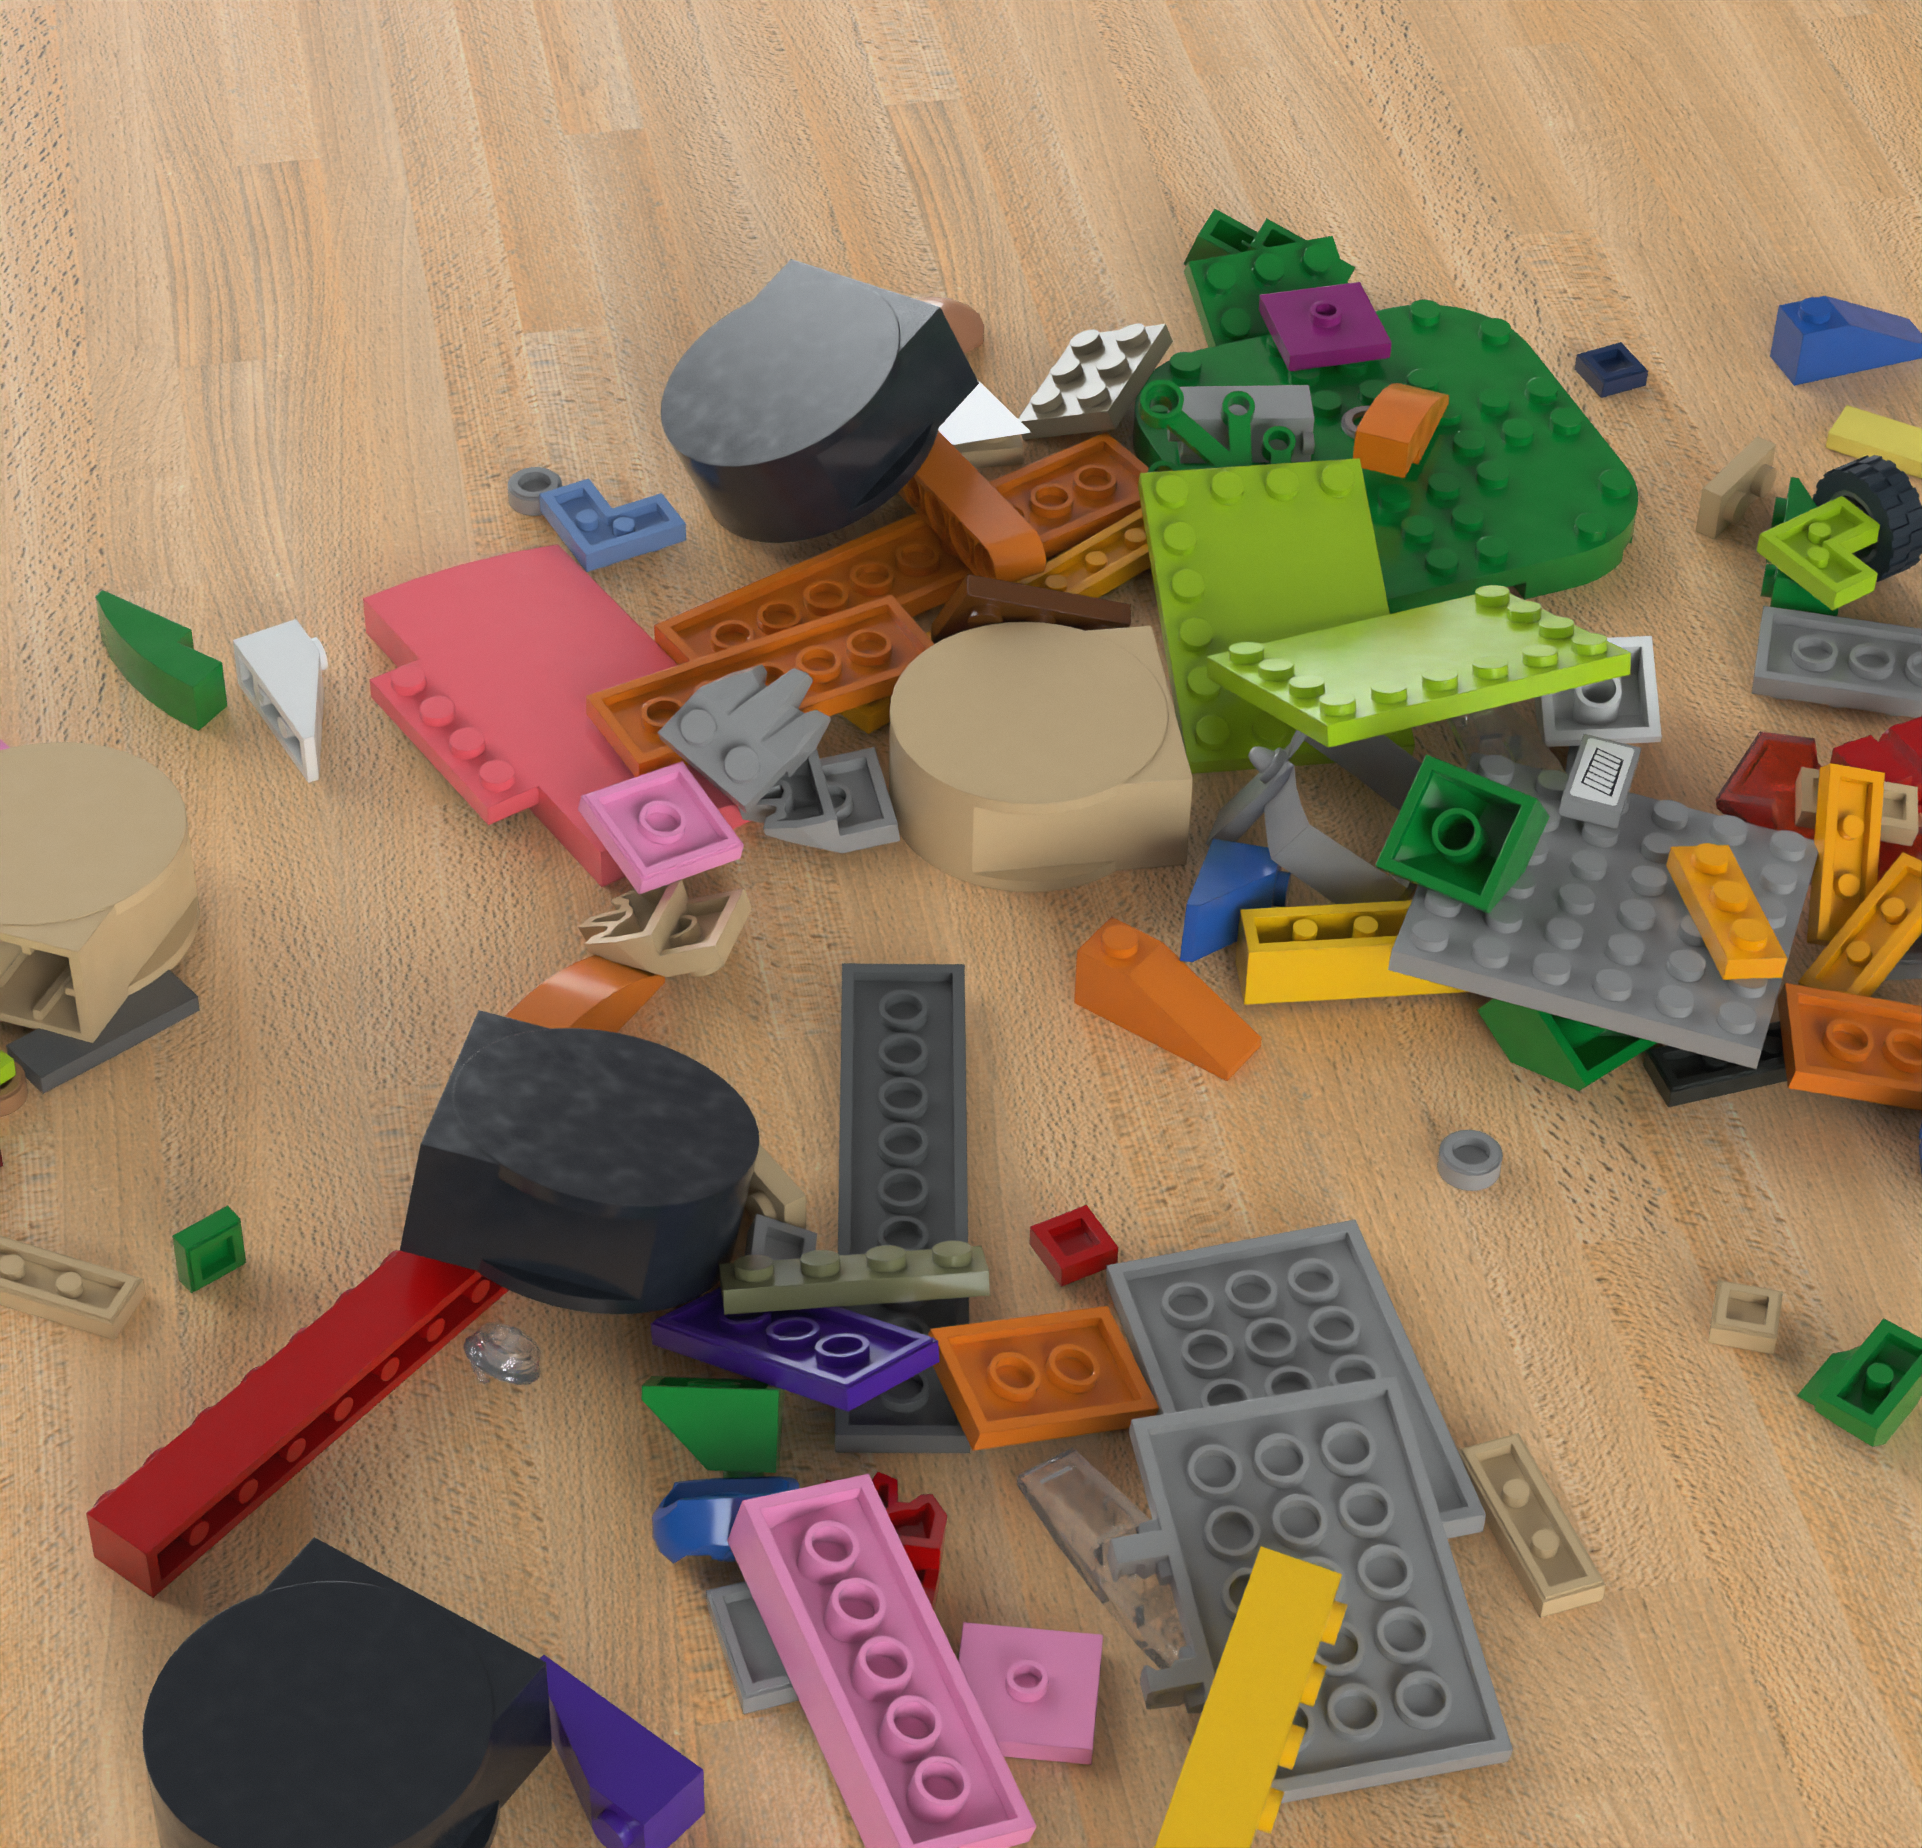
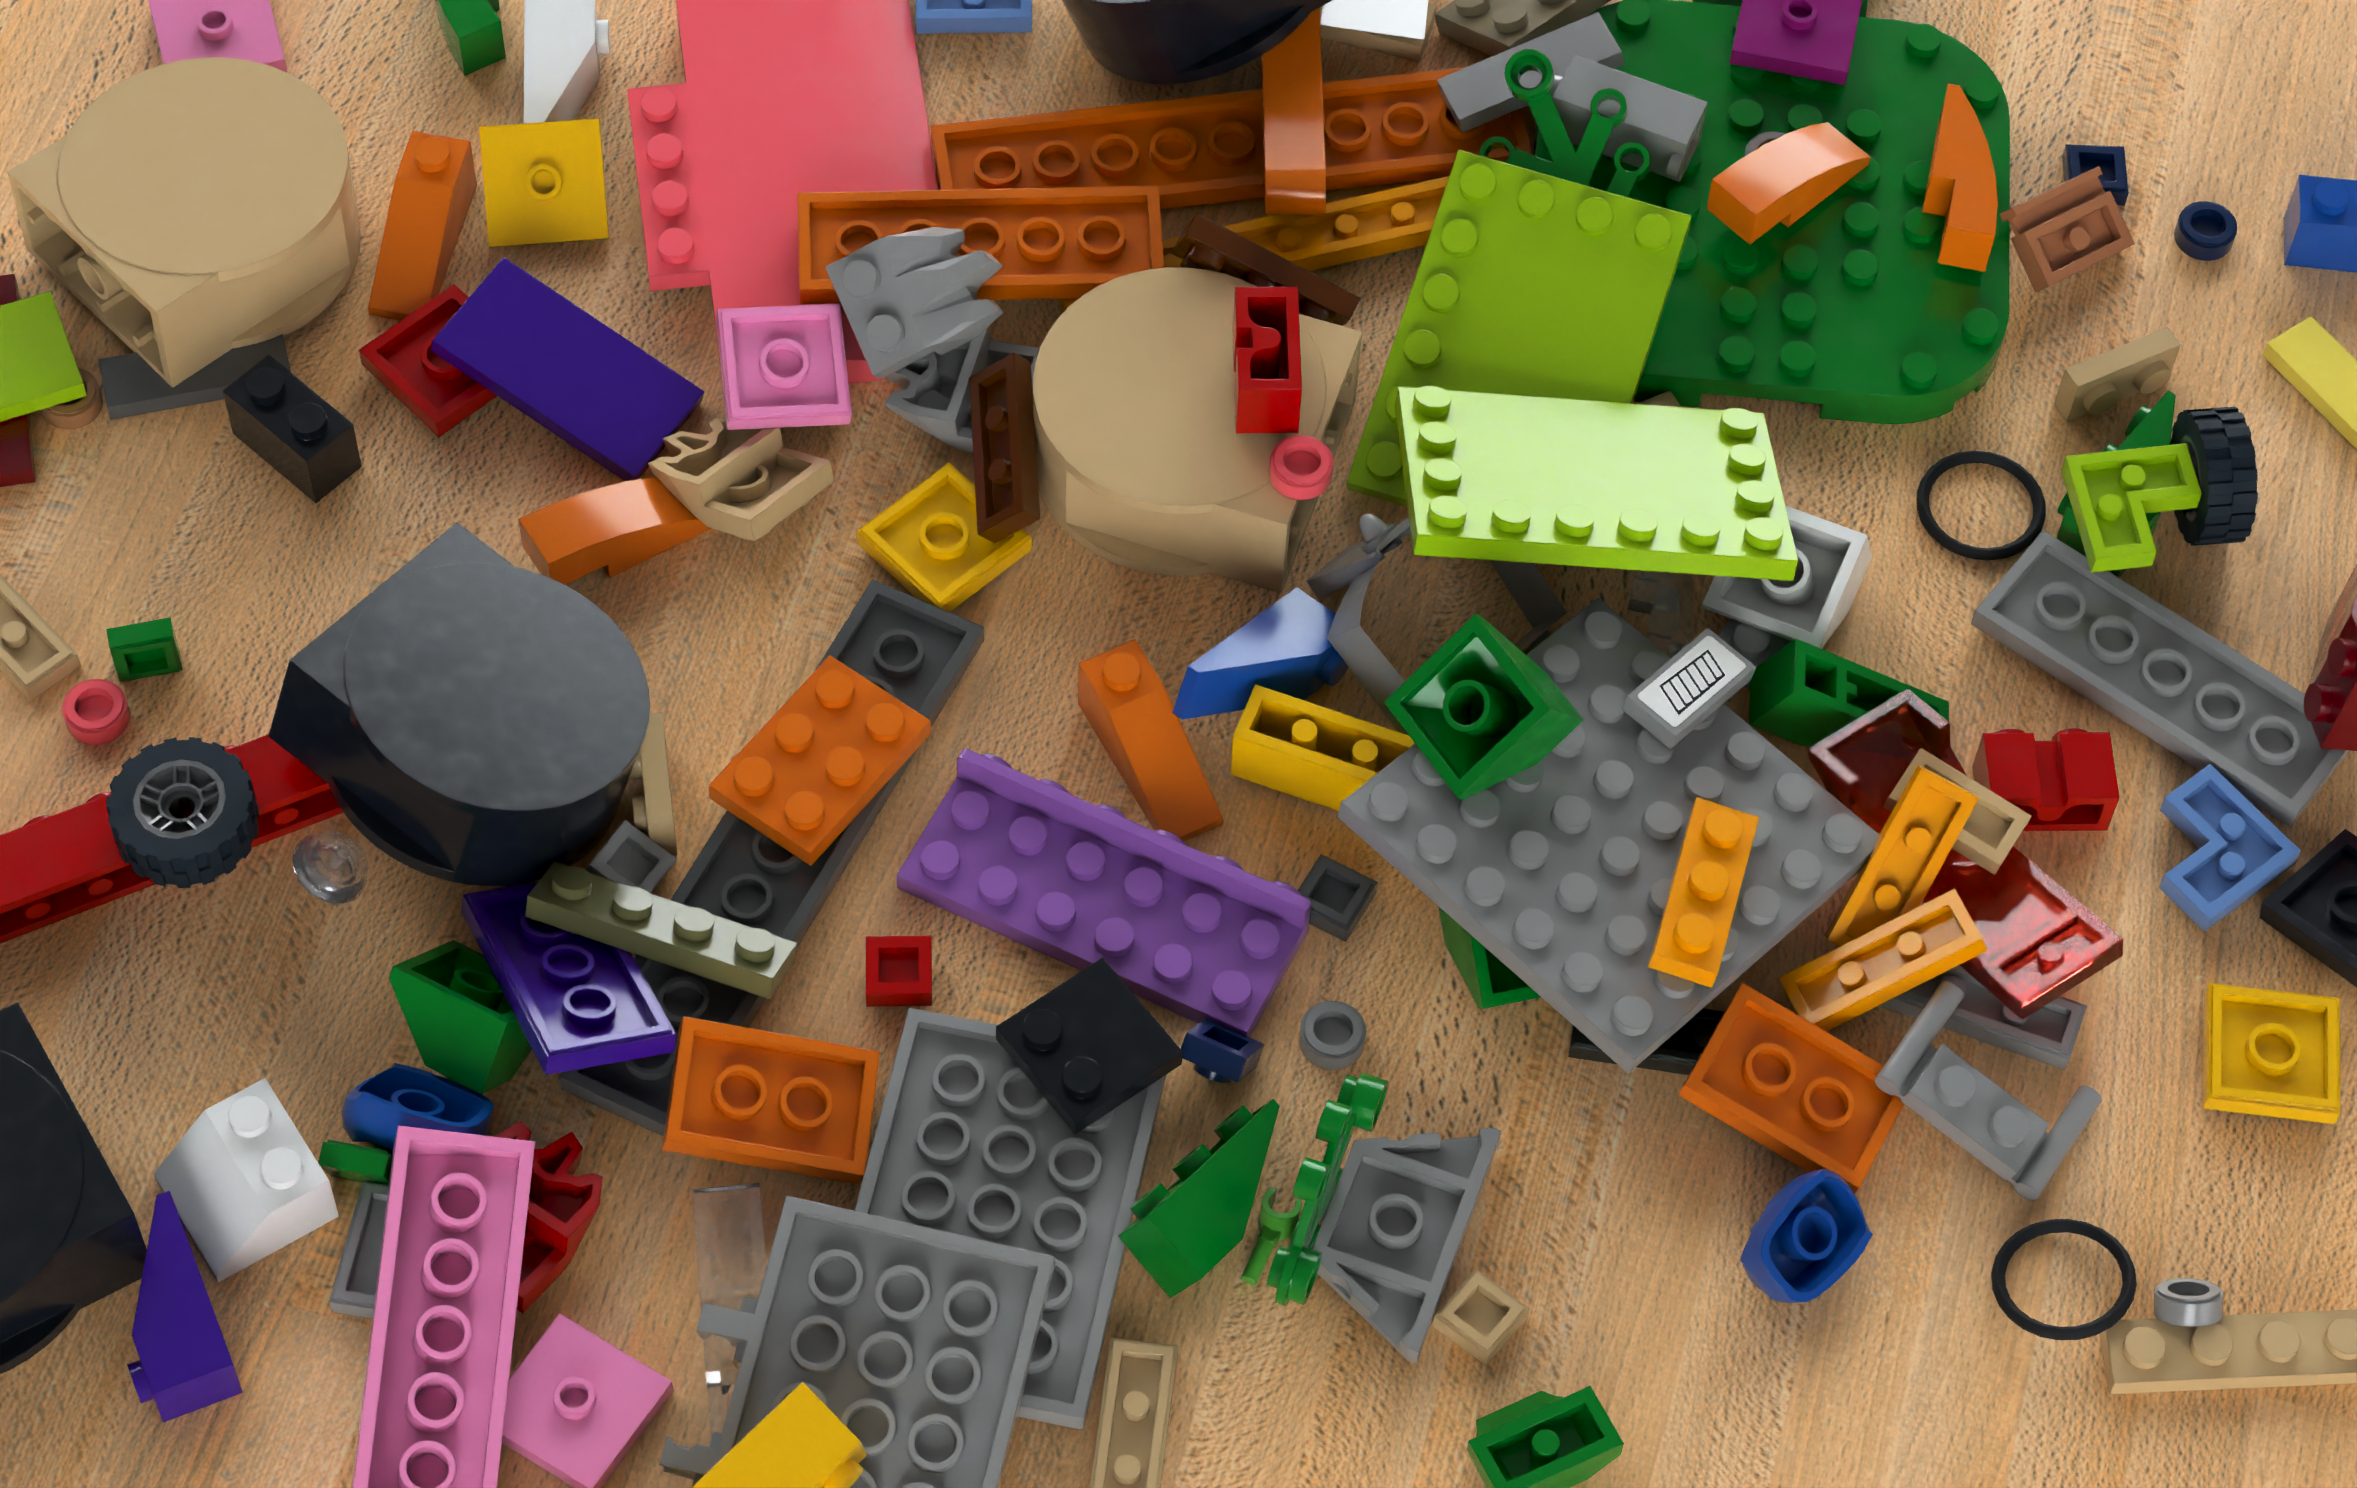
camera: 25 degrees right, 15 degrees up
none -> coral tile [62,679,130,745]
none -> black wheel [106,737,260,888]
none -> white slope [154,1078,339,1283]
none -> black brick [223,355,362,503]
none -> green tile [318,1139,392,1184]
none -> red plate [359,284,497,438]
none -> orange slope [368,130,477,320]
none -> dark purple tile [431,257,704,481]
none -> yellow plate [479,118,610,248]
none -> orange plate [708,655,931,866]
none -> yellow plate [856,462,1032,612]
none -> medium lavender bracket [897,748,1311,1037]
none -> reddish brown plate [969,352,1040,543]
none -> black plate [996,958,1183,1135]
none -> green slope [1118,1099,1280,1298]
none -> dark blue plate [1181,1018,1265,1083]
none -> red brick [1232,287,1302,434]
none -> bright green hand [1241,1187,1302,1285]
none -> green plant [1267,1072,1388,1306]
none -> coral tile [1269,435,1333,500]
none -> dark grey tile [1298,854,1378,942]
none -> light grey wing [1312,1128,1501,1363]
none -> light grey tile [1437,12,1624,133]
none -> green slope [1749,639,1949,760]
none -> black tyre [1917,451,2046,561]
none -> orange slope [1922,83,1998,272]
none -> nougat plate [1999,166,2135,292]
none -> dark blue tile [2174,201,2237,261]

